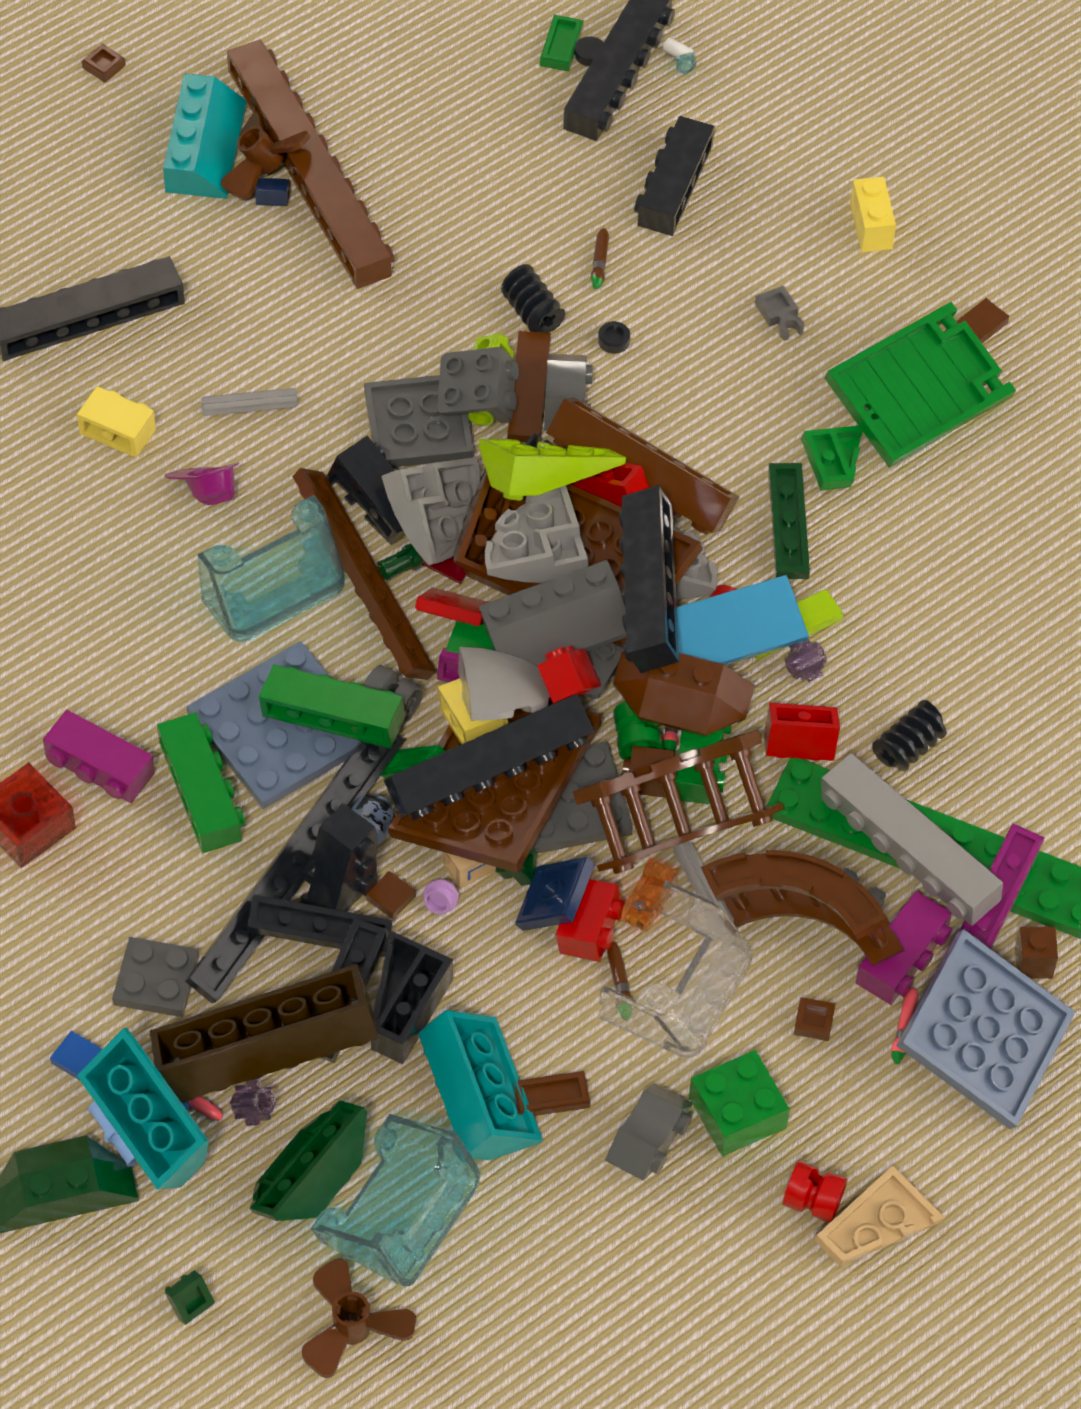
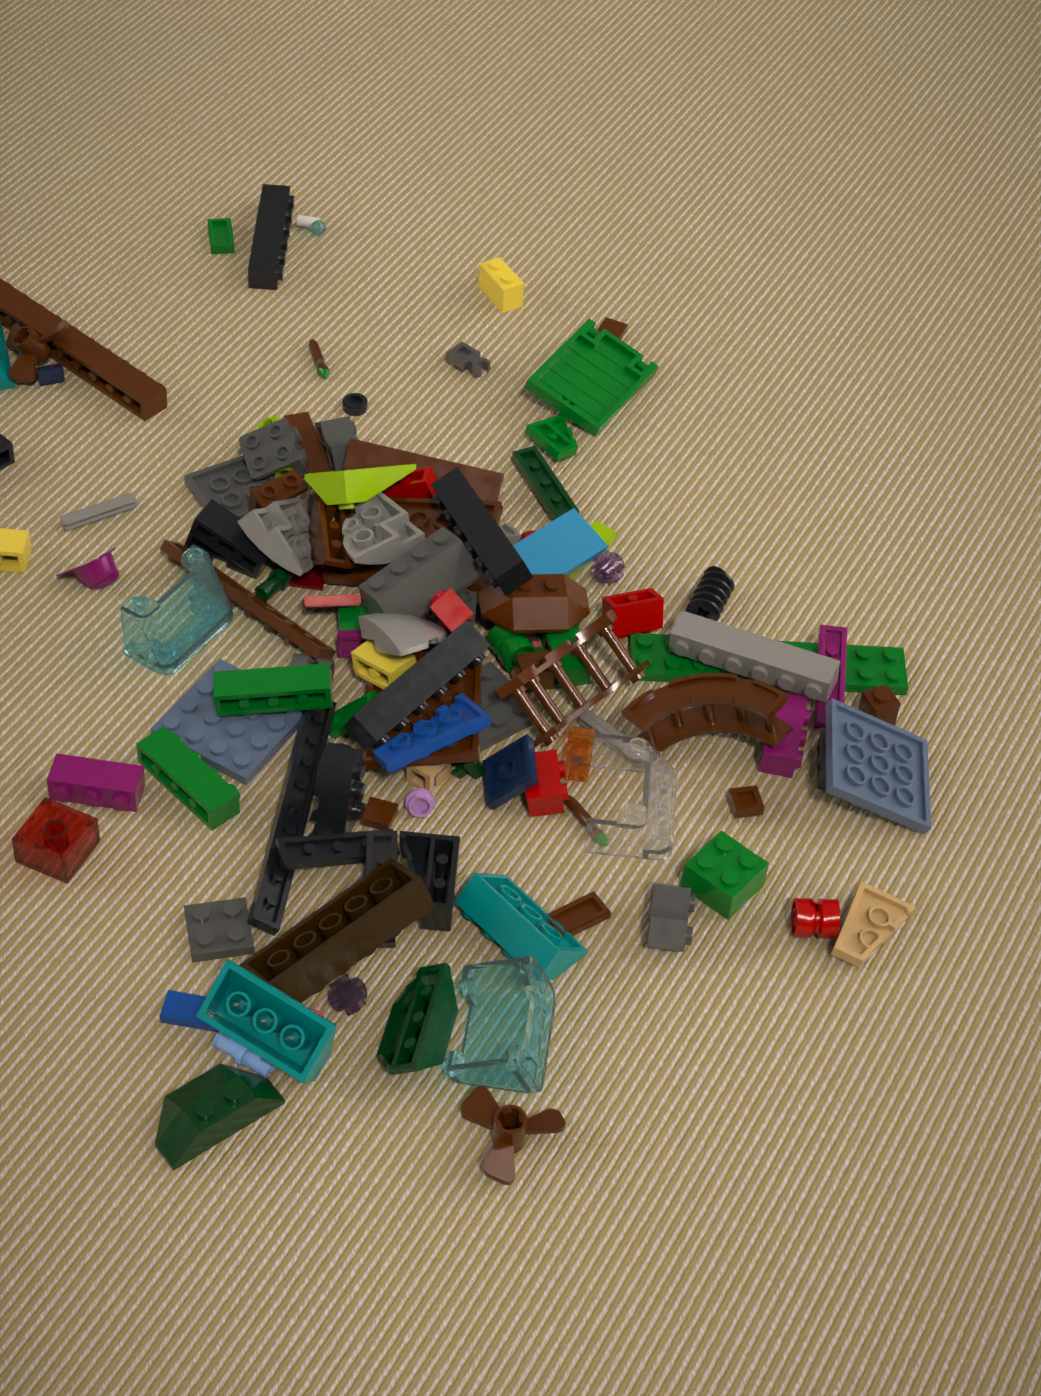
camera: 25 degrees left, 10 degrees down
dark green tile [165,1270,215,1325] -> none
black piece [501,264,565,333] -> none
black tile [575,36,604,66] -> none
black brick [634,116,715,236] -> none
coral piece [891,988,918,1064] -> none
none -> reddish brown bracket [249,469,309,512]
none -> blue wing [373,693,491,773]

